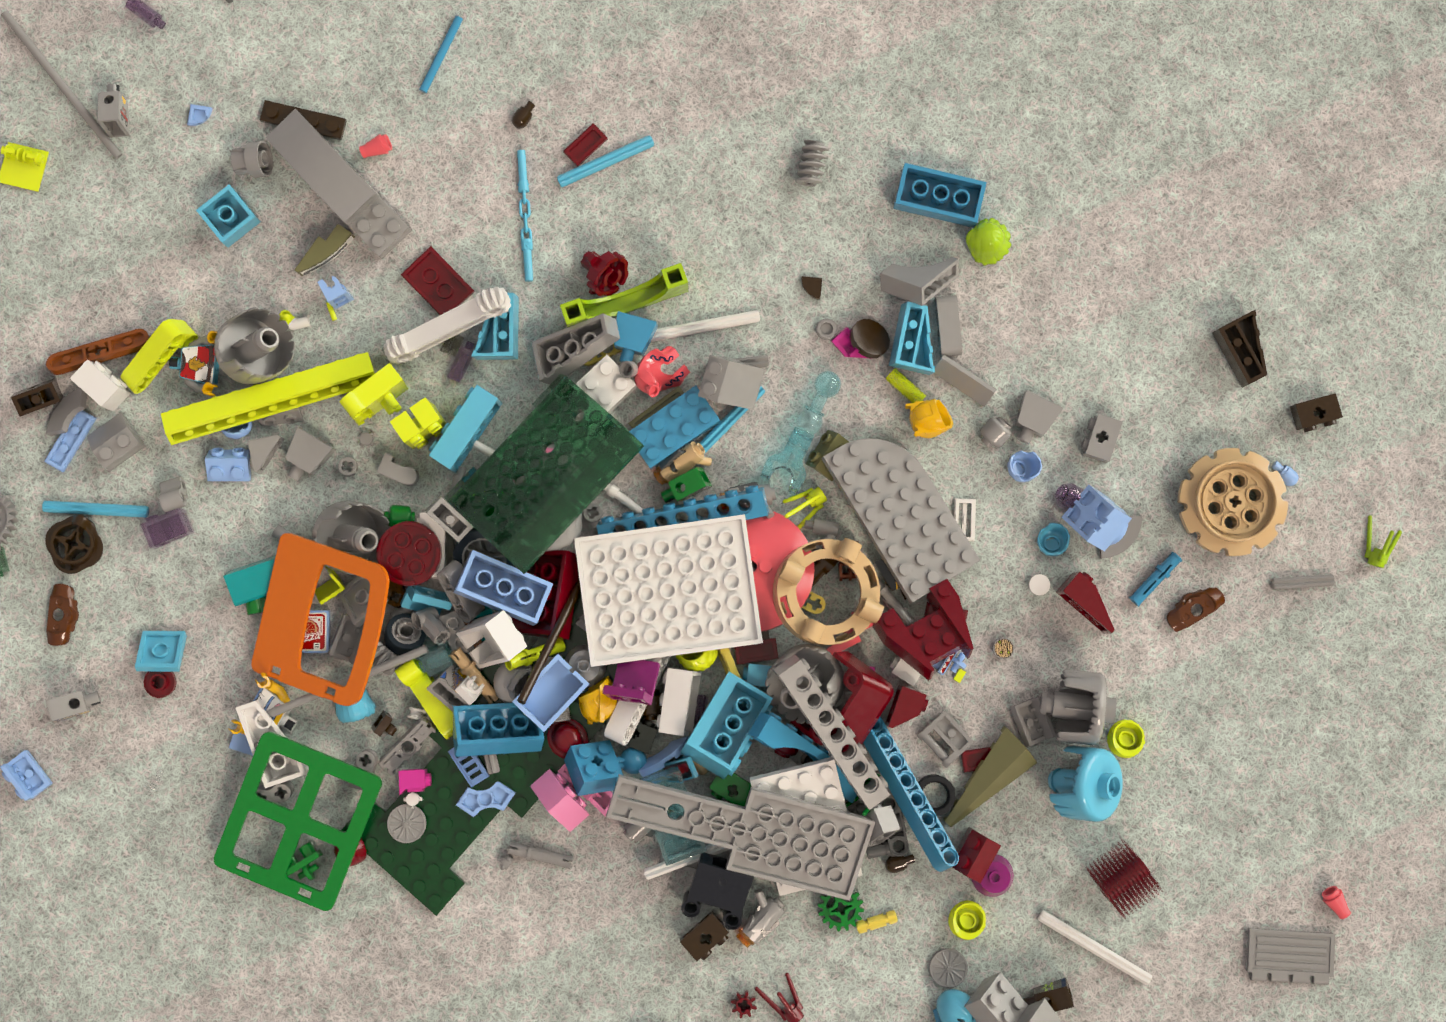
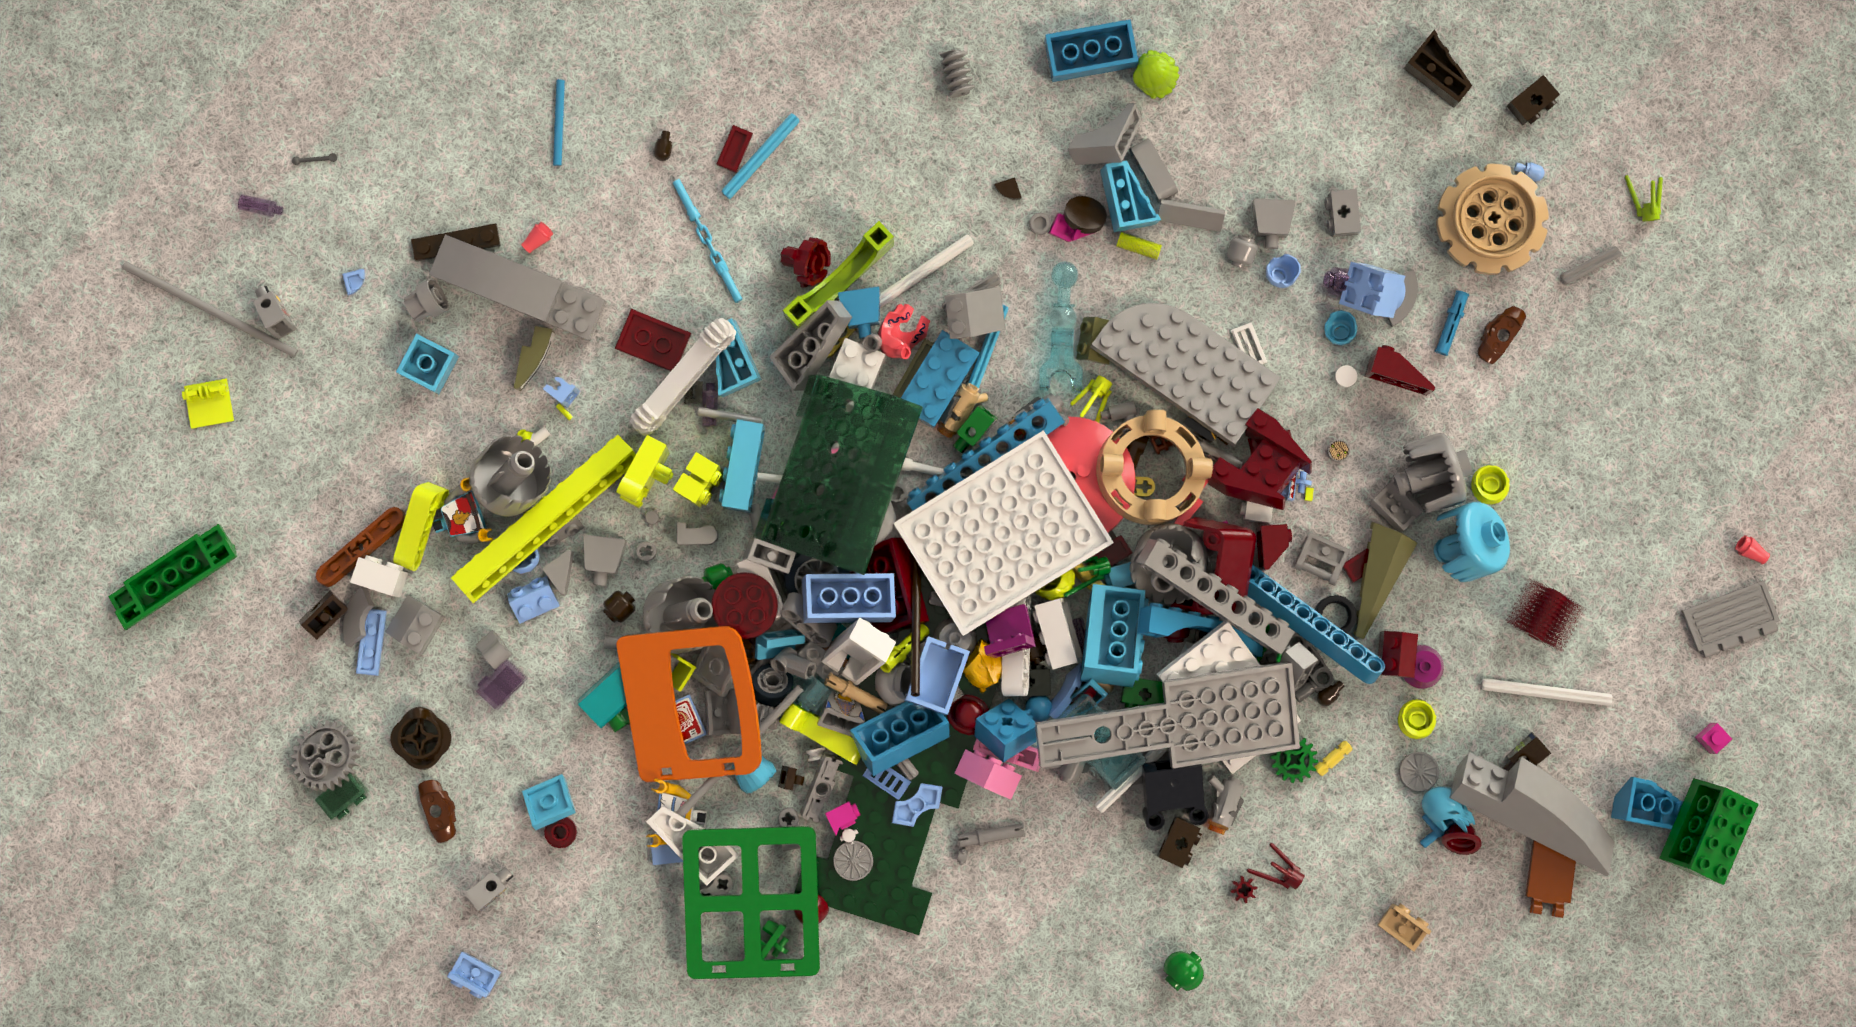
camera: 20 degrees left, 0 degrees up
medium azure axle [42,501,149,518] -> none
white tile [455,676,485,705] -> none
yellow helmet [905,399,953,438] -> none
none -> dark brown head [603,590,635,623]
none -> light grey bar [696,407,762,423]
none -> green plant [1064,556,1111,597]

